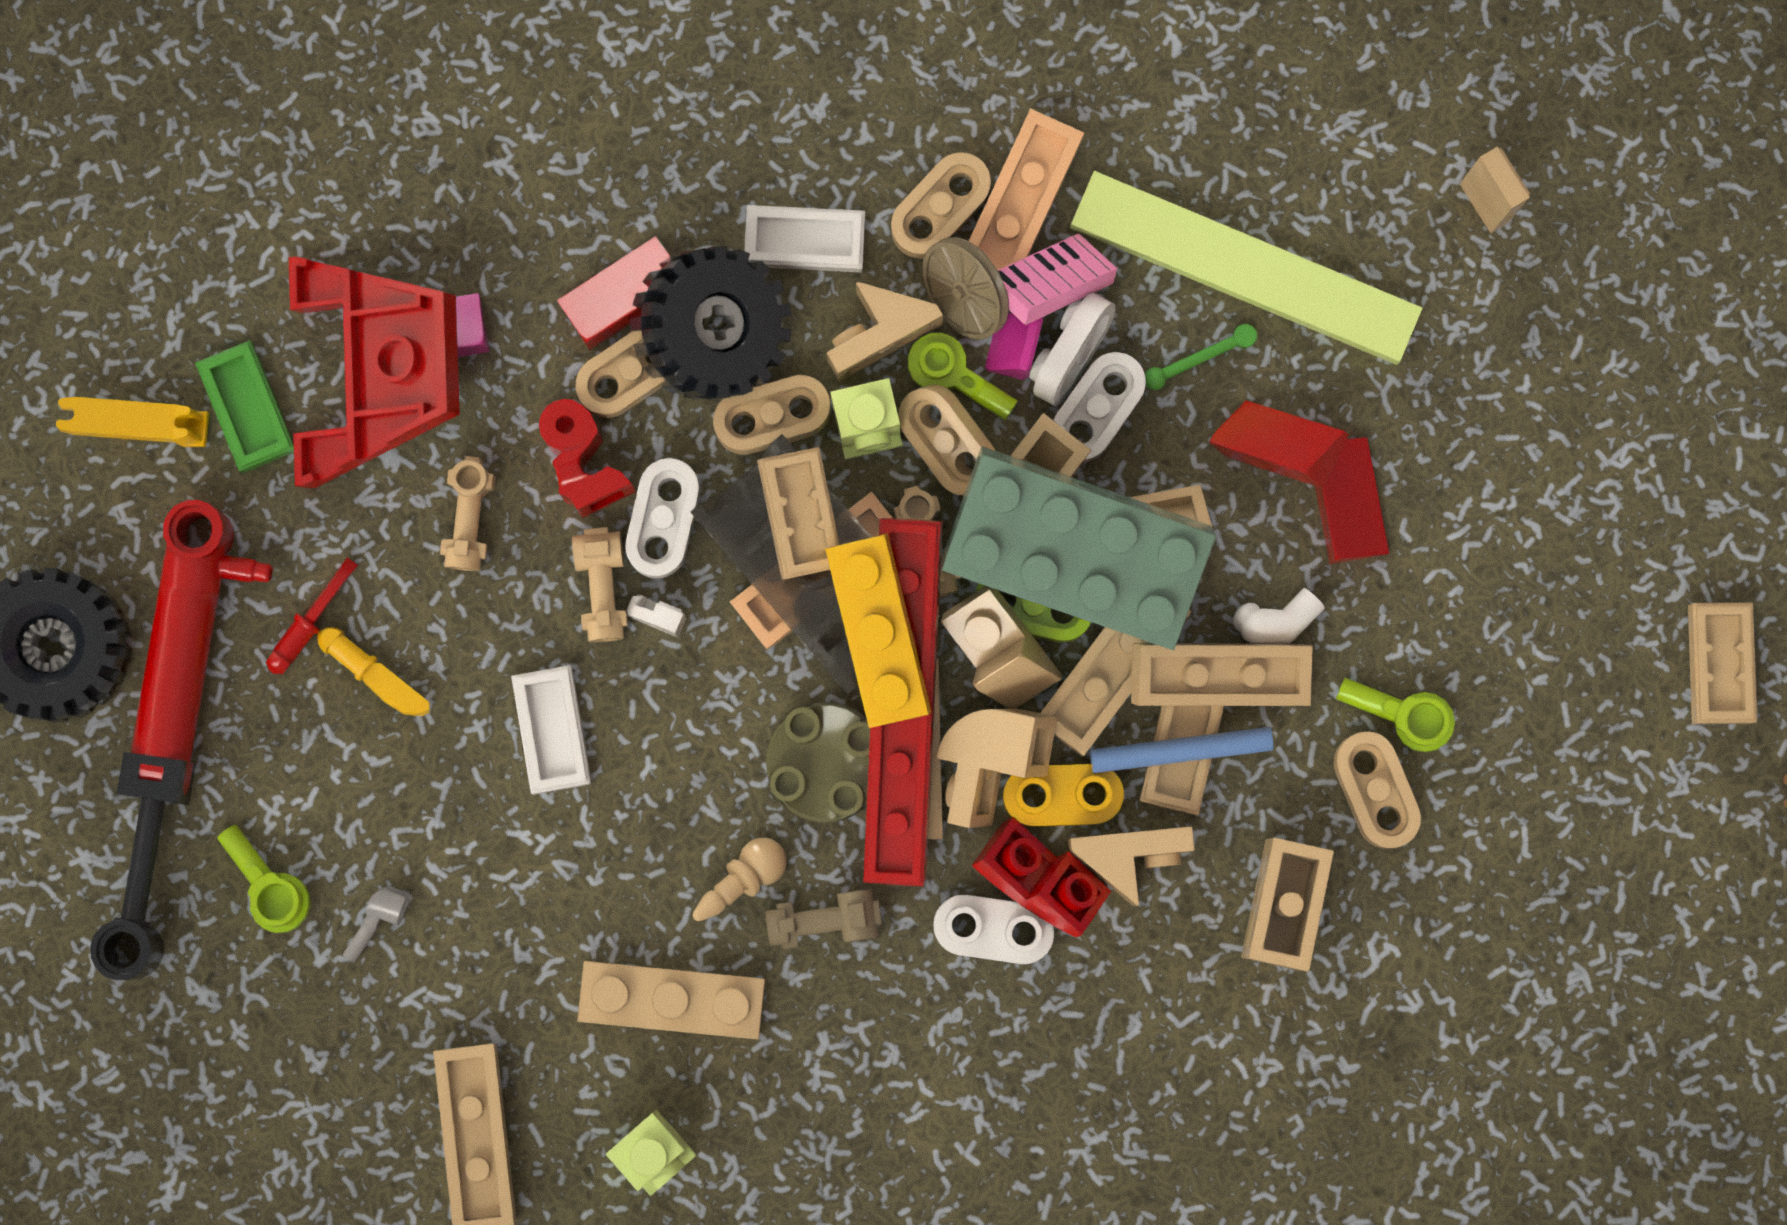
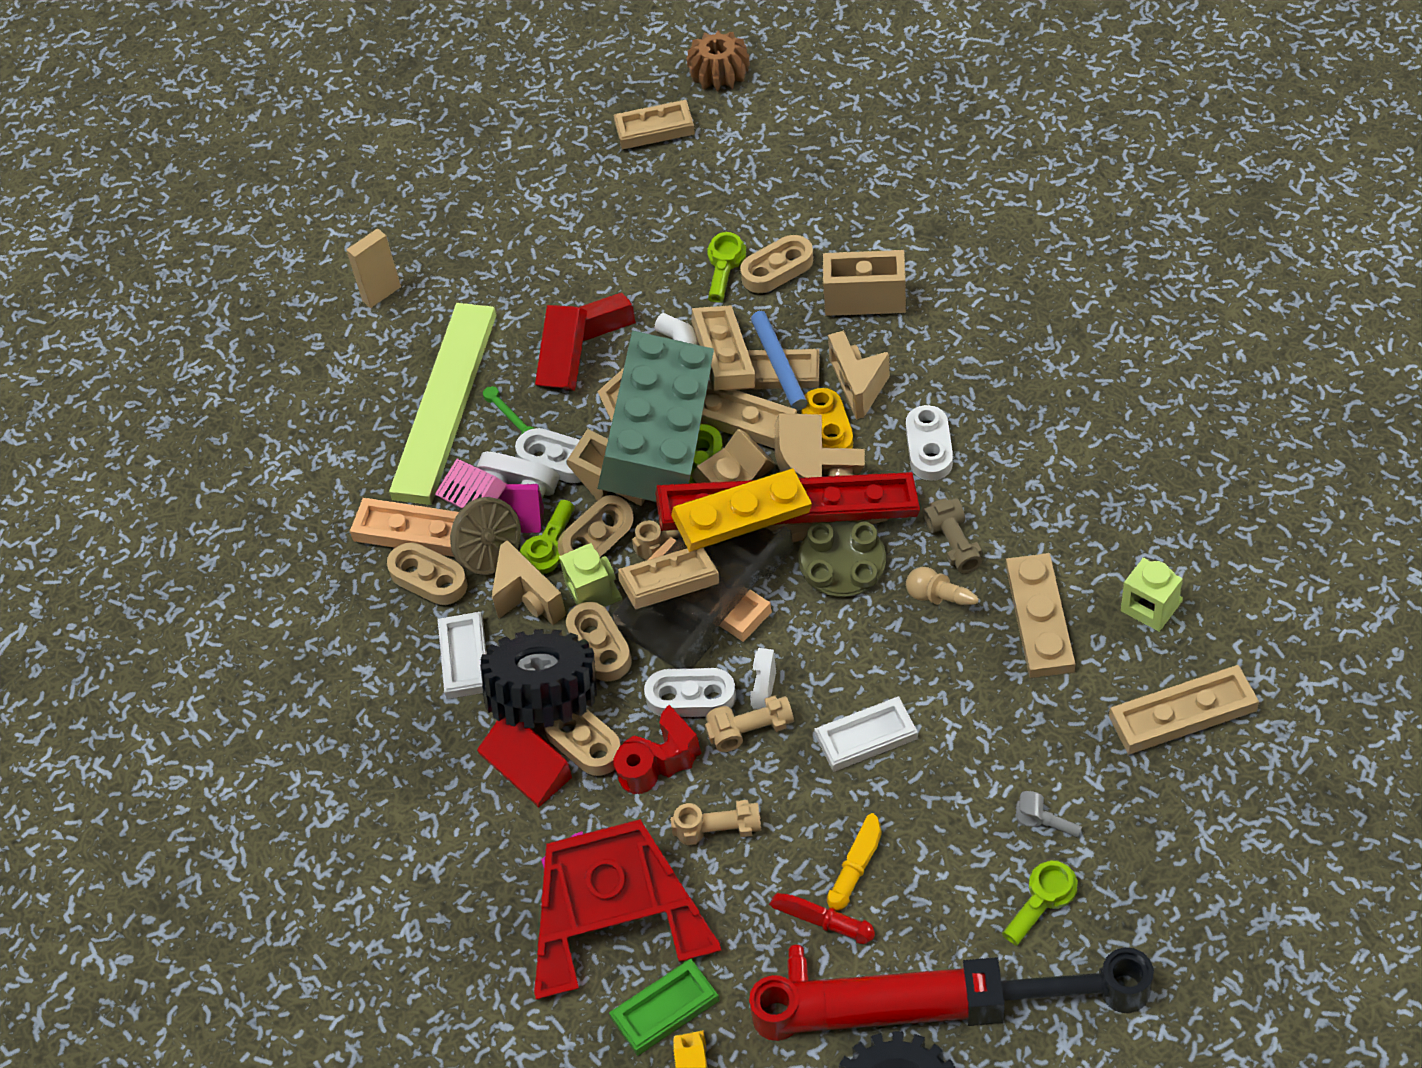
camera: 95 degrees left, 30 degrees down
red slope [971,817,1112,937] -> none

